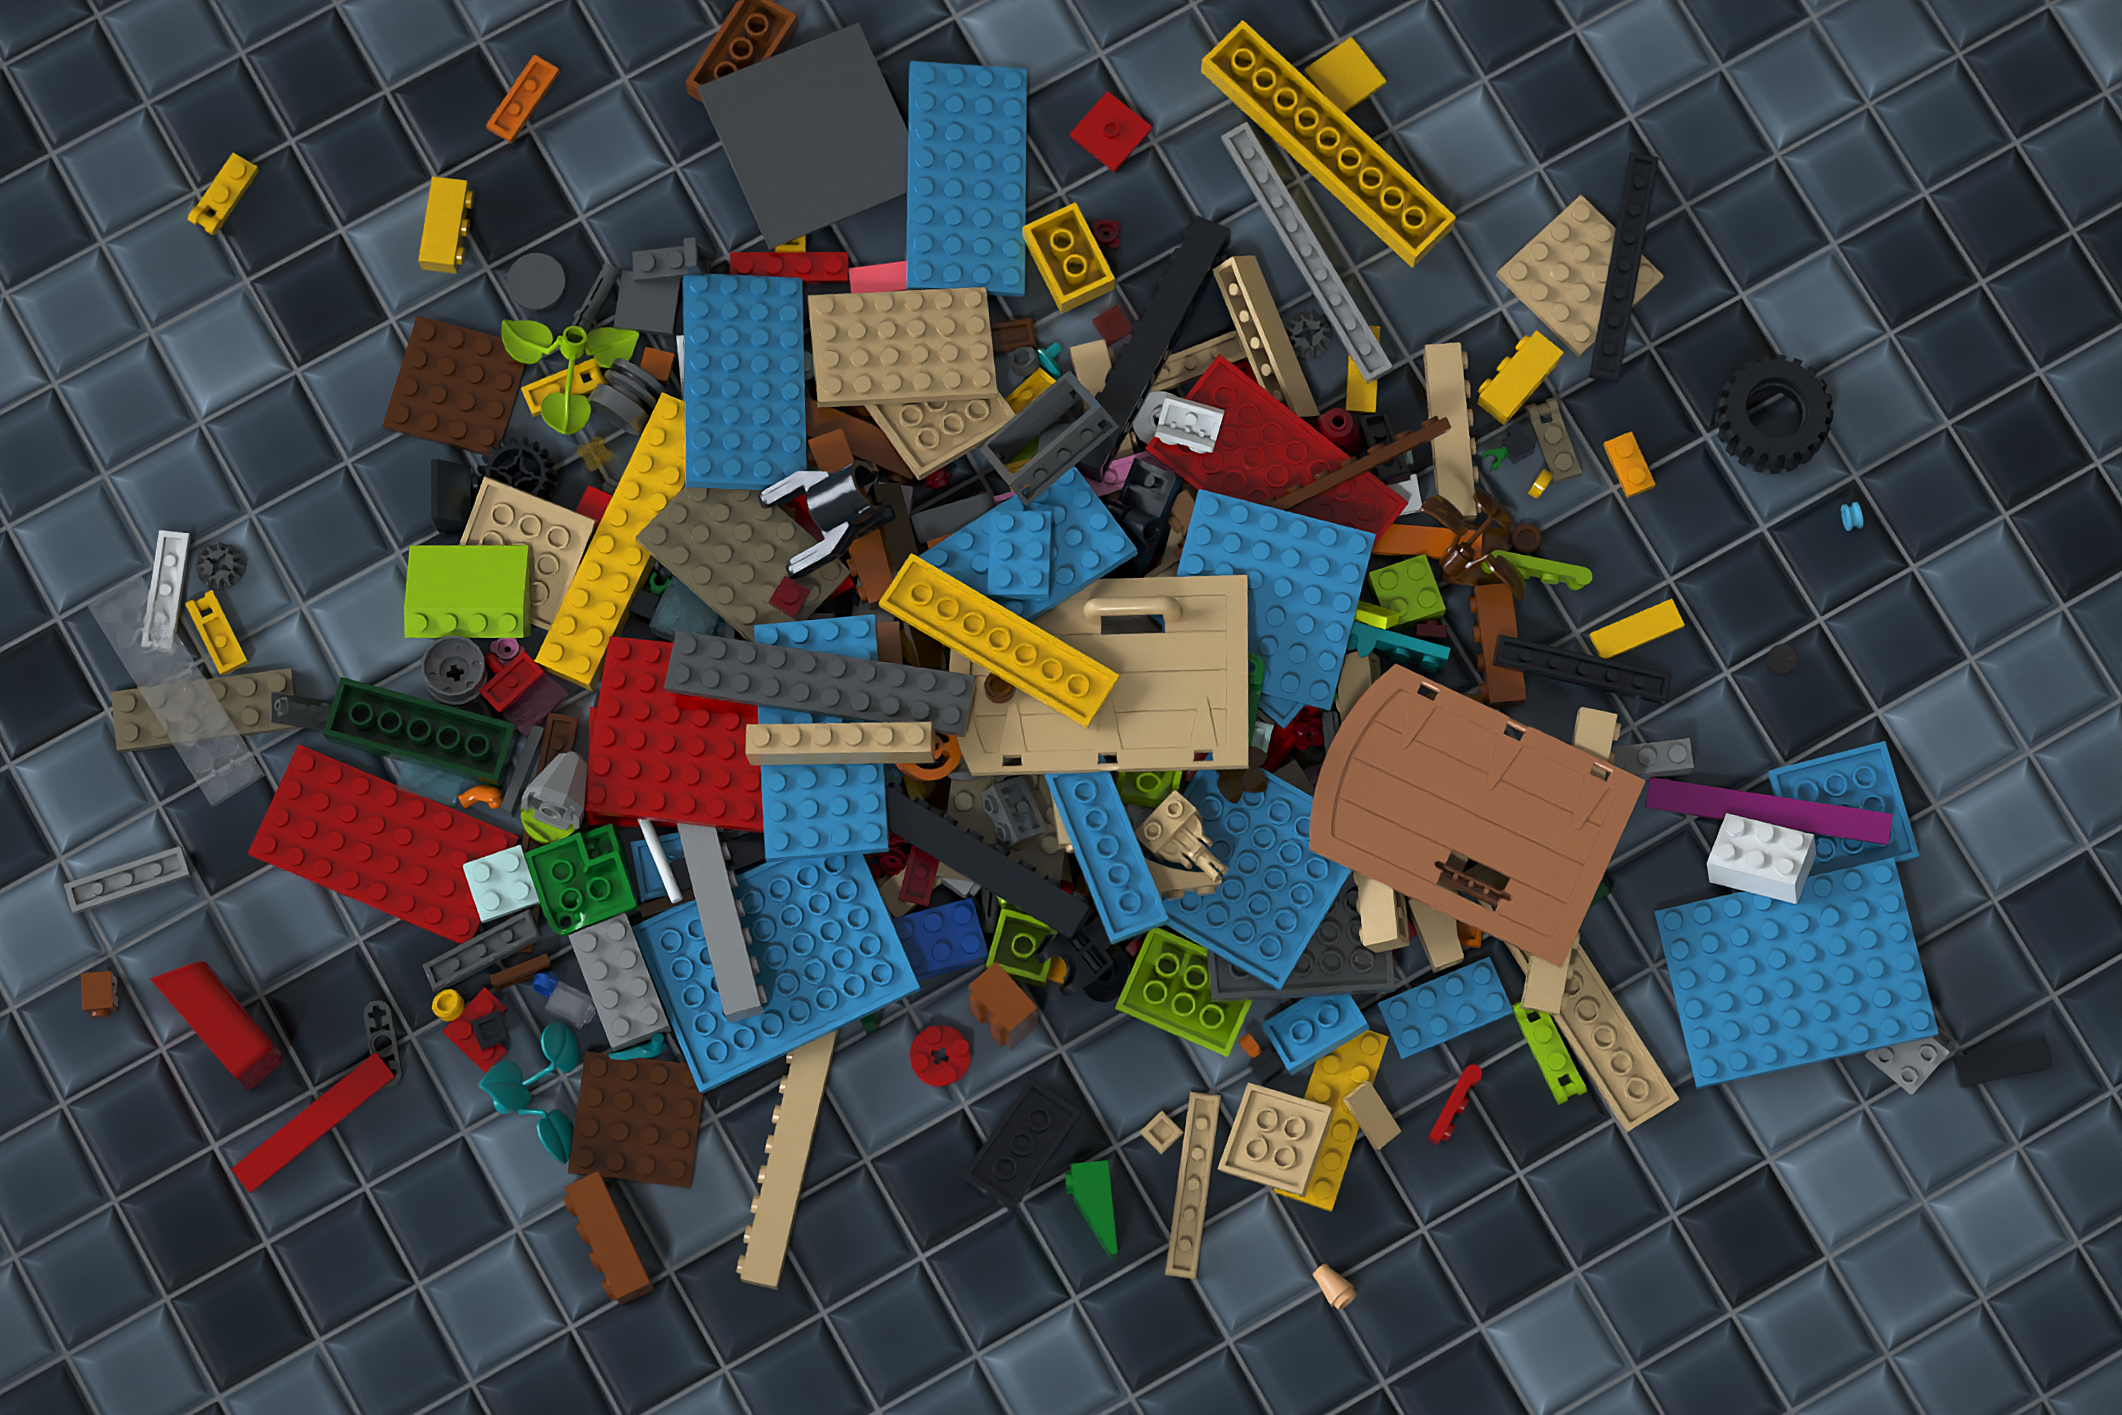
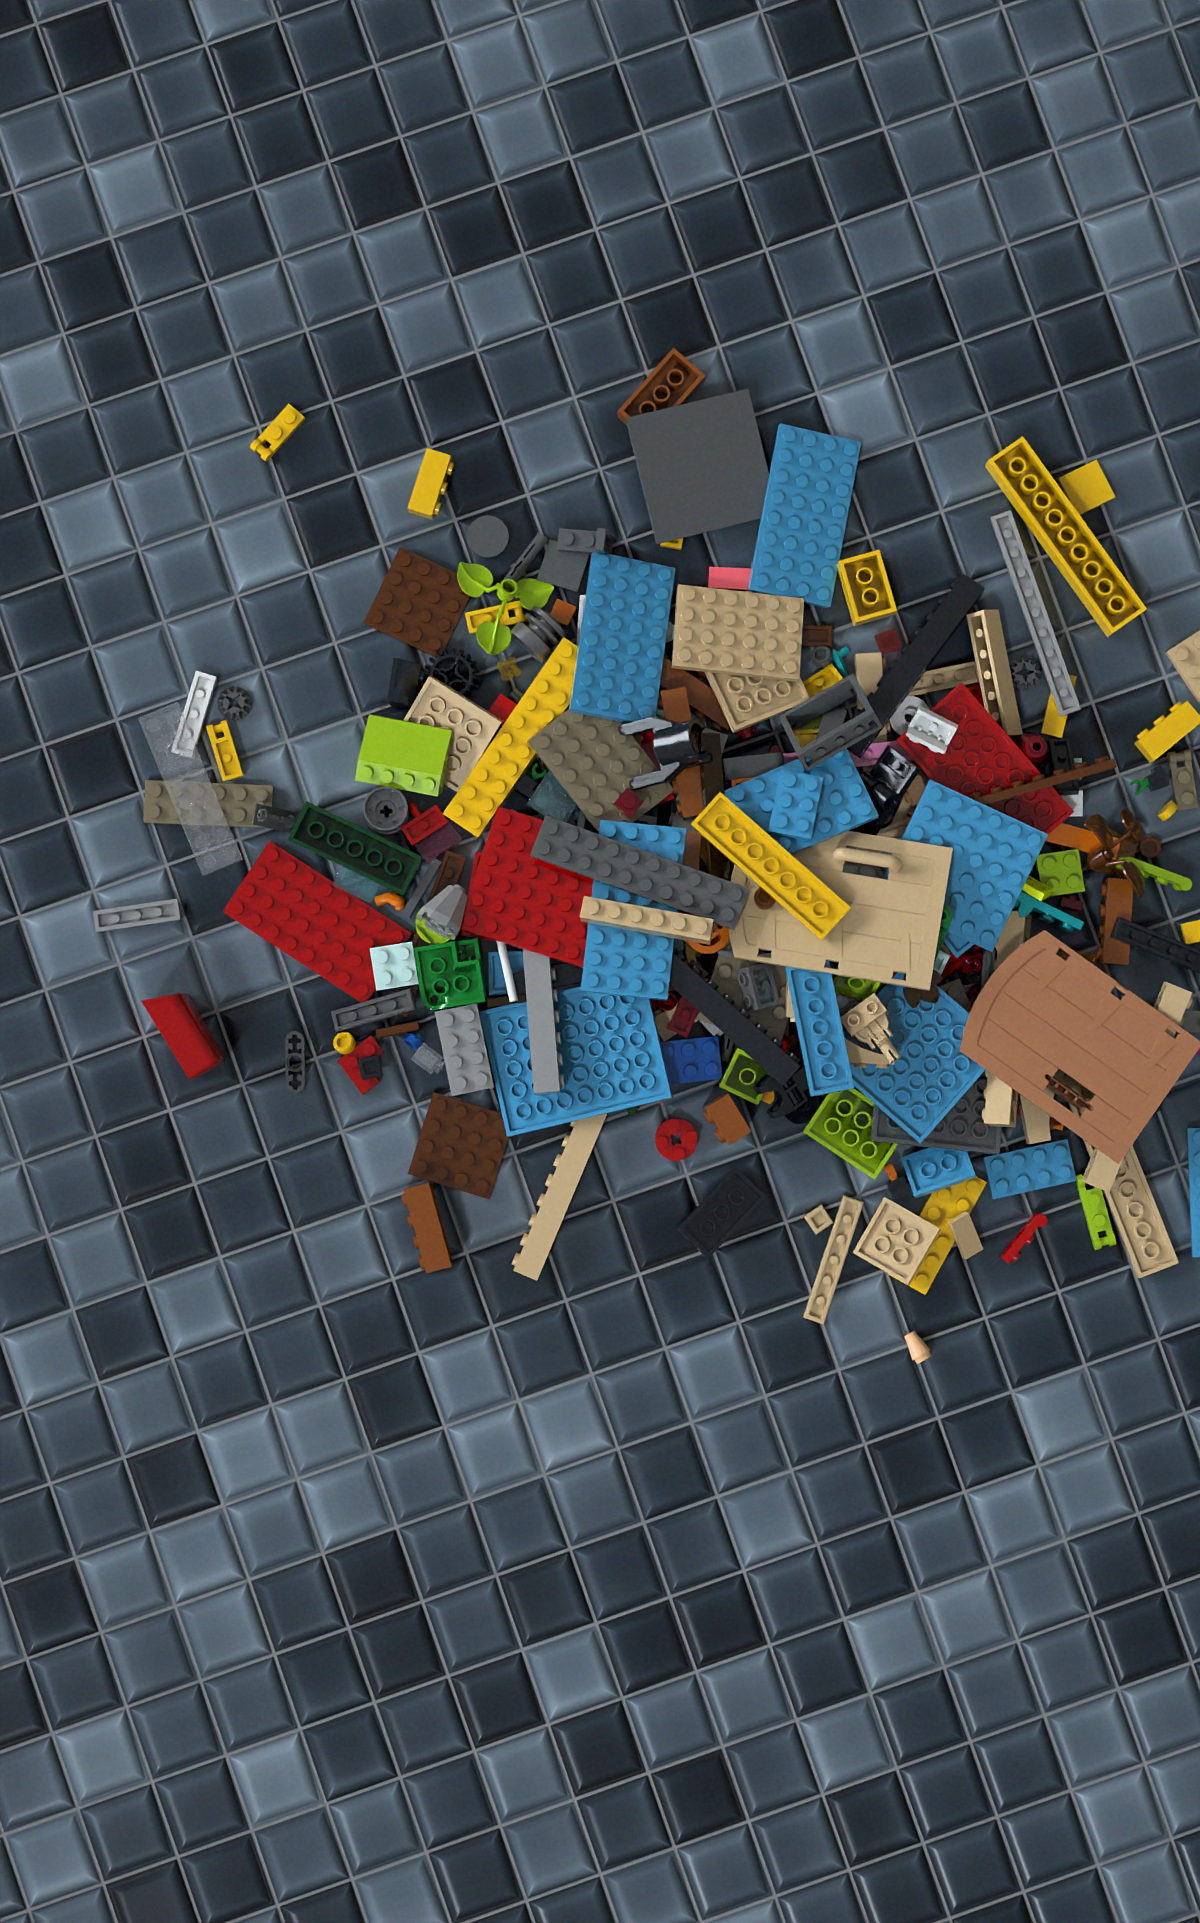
camera: 10 degrees right, 10 degrees up
dark orange brick [81,971,119,1018] -> none
red tile [231,1052,396,1193] -> none
teal plant [478,1022,579,1164] -> none
orange plate [486,54,560,144] -> none
bright pink plate [490,638,526,666] -> none
teal bar [608,1033,667,1060] -> none
red plate [730,252,849,284] -> none
green slope [1065,1160,1118,1260] -> none
red plate [1070,91,1153,173] -> none
dark red plate [1092,219,1121,249] -> none
tan brick [1423,342,1481,525] -> none

